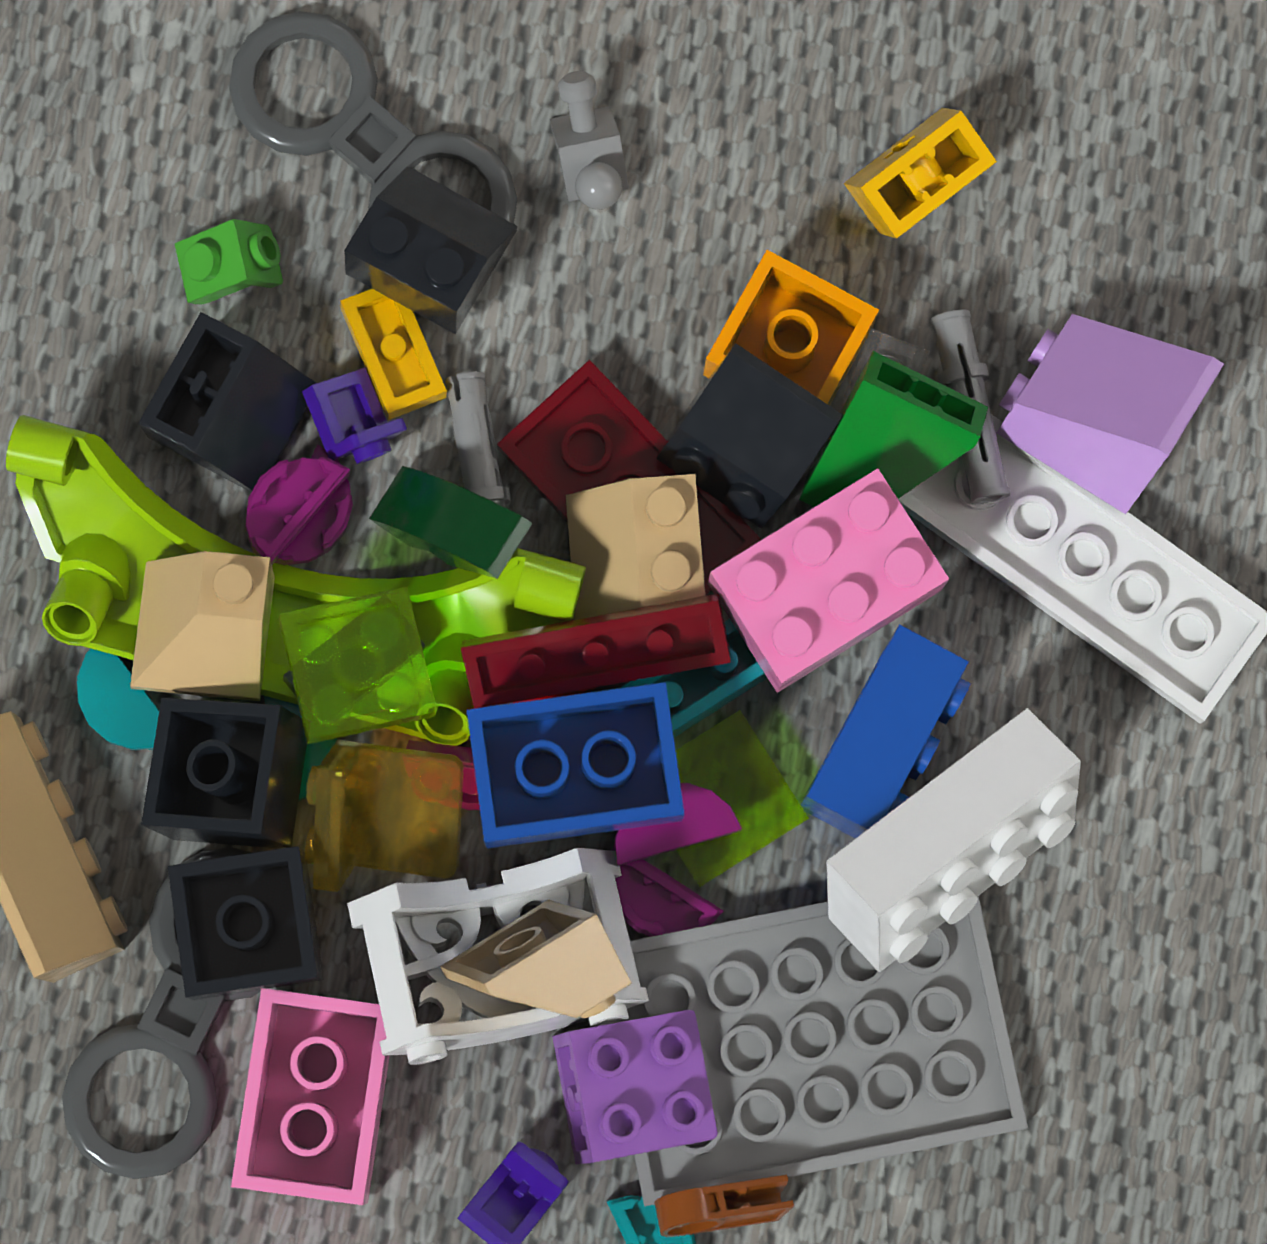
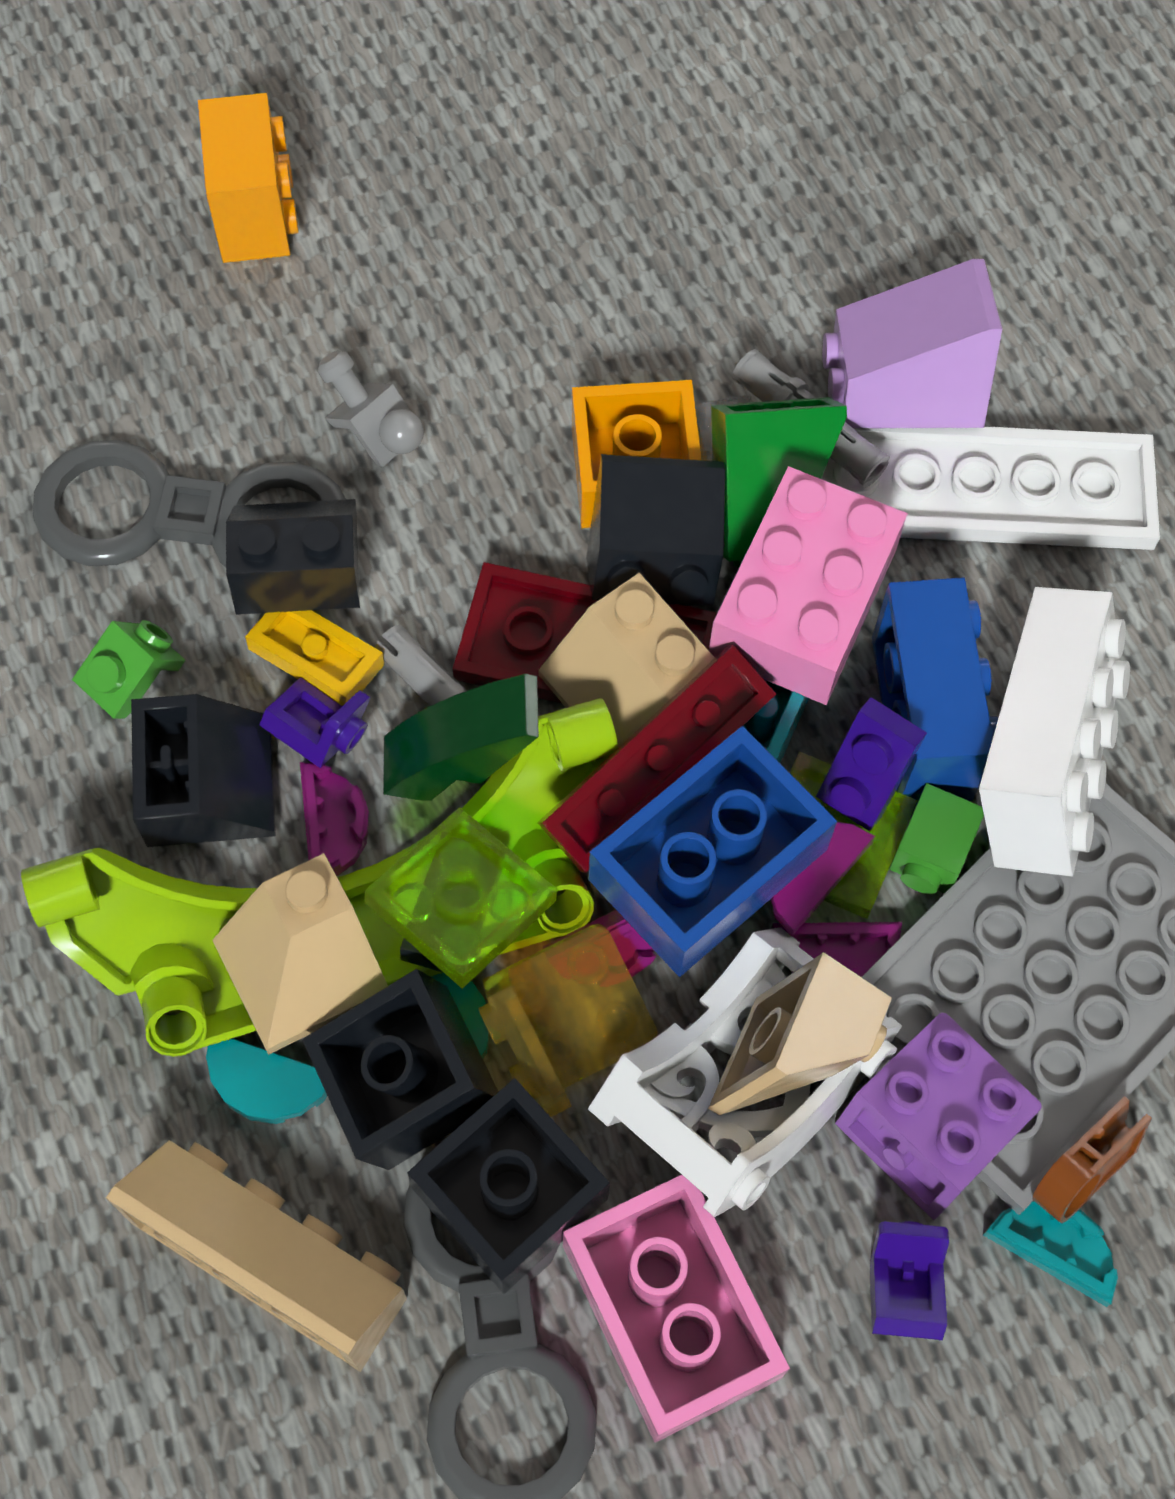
camera: 30 degrees left, 15 degrees down
magenta tile [245,457,351,565] -> none
yellow brick [843,108,997,239] -> none
none -> dark purple plate [816,697,927,832]
none -> bright green brick [889,783,984,894]

